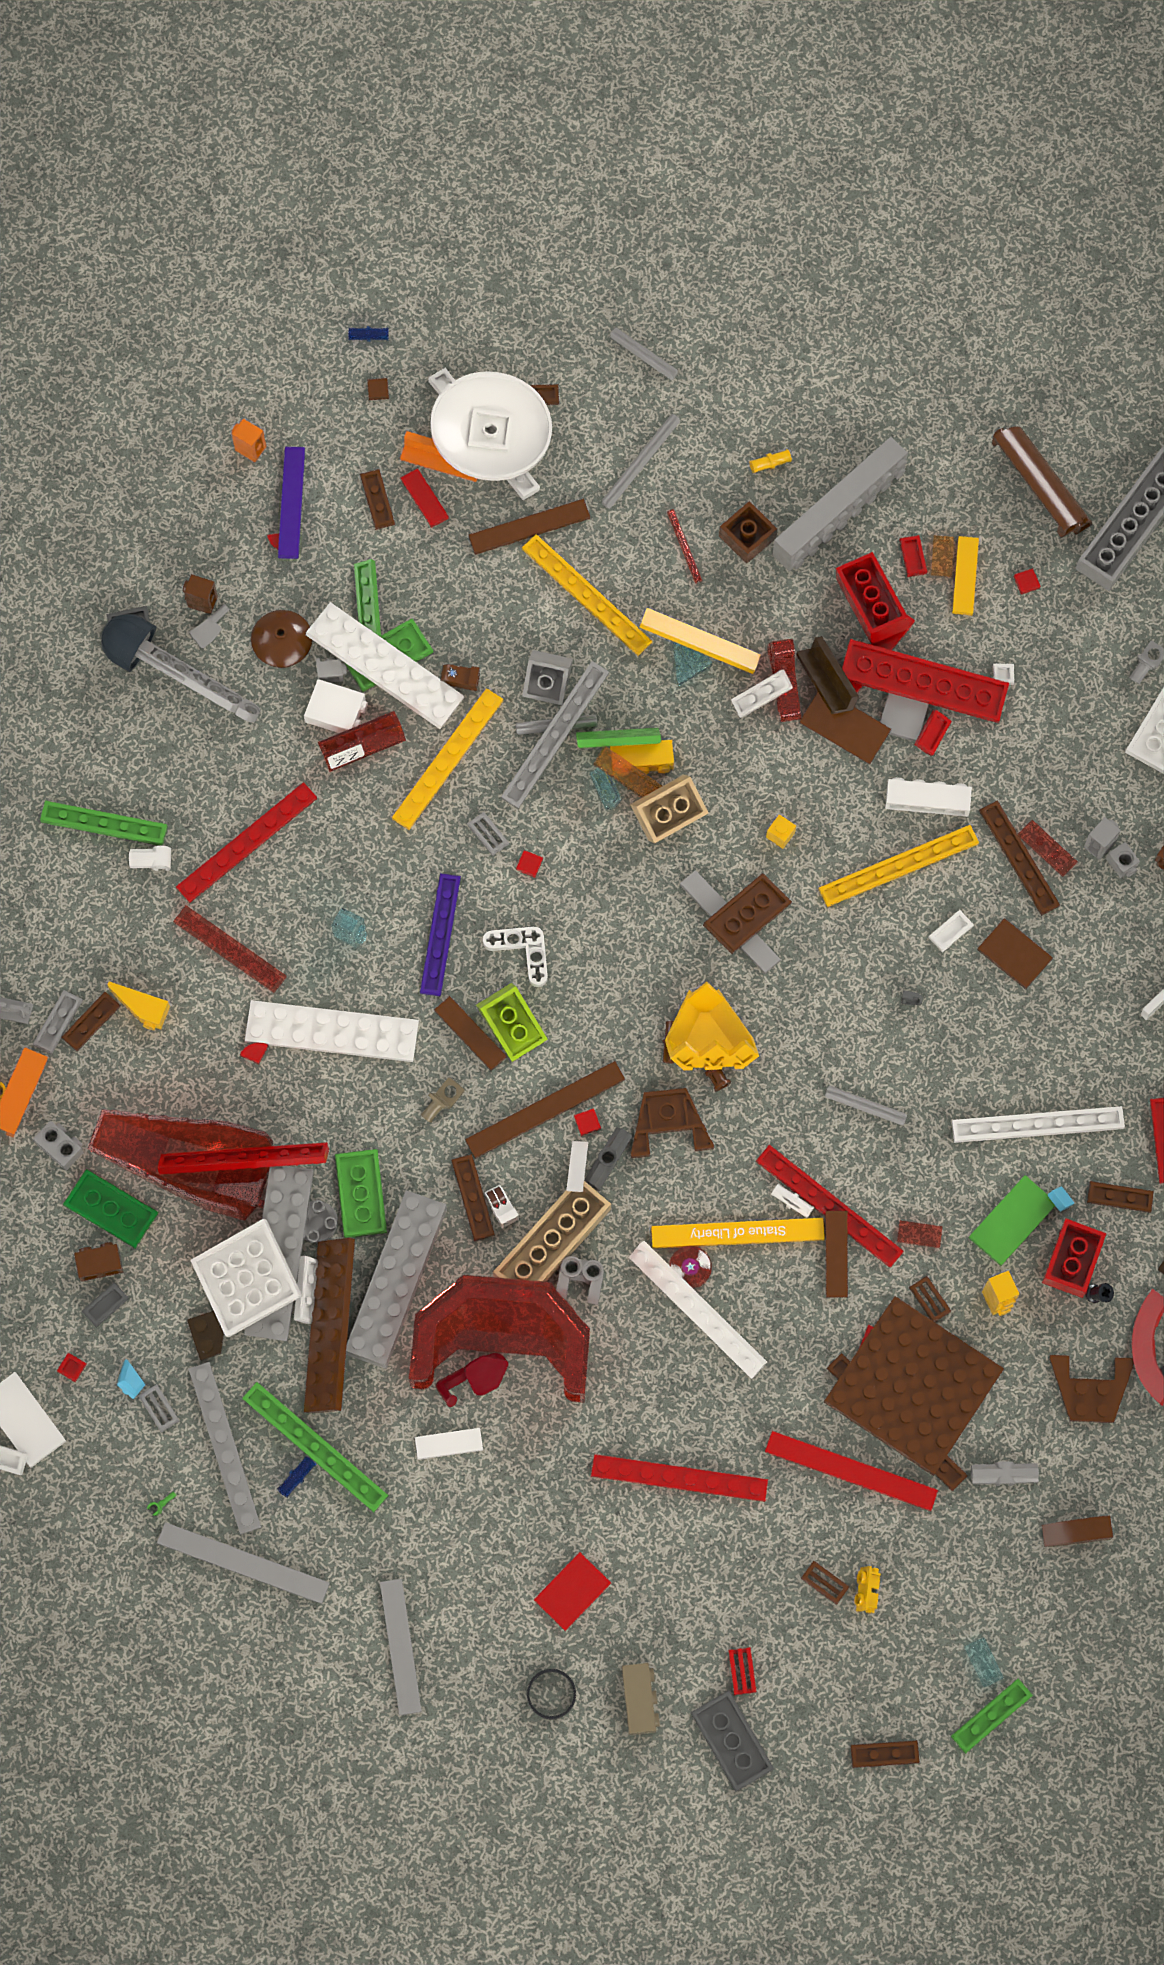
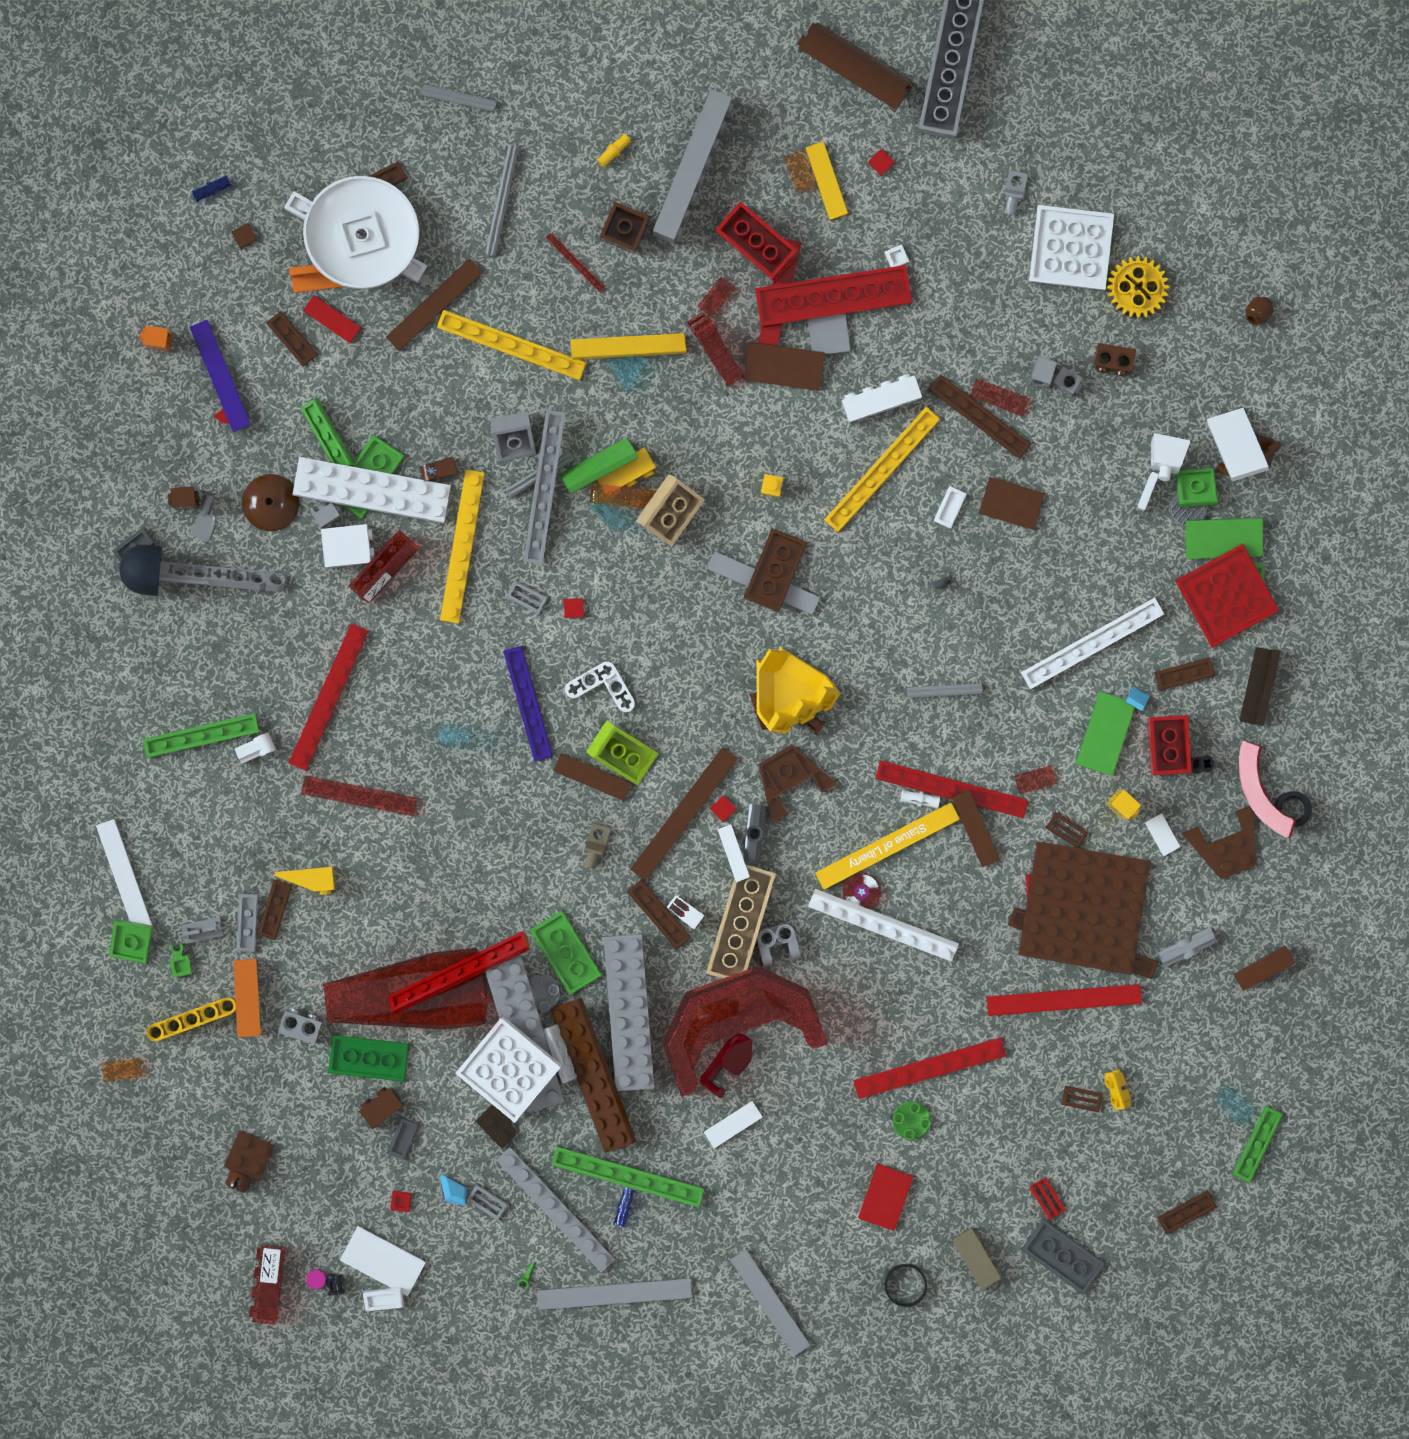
camera: 25 degrees left, 15 degrees up
red tile [240,1043,268,1065] -> none
white plate [245,1000,419,1062] -> none
white tile [731,670,793,718] -> none
dark brown panel [796,636,859,714] -> none
red tile [899,535,927,577] -> none
red tile [914,710,952,756] -> none
none -> clear red tile [697,277,736,318]
none -> bright green dish [892,1101,931,1140]
none -> white tile [1144,813,1180,856]

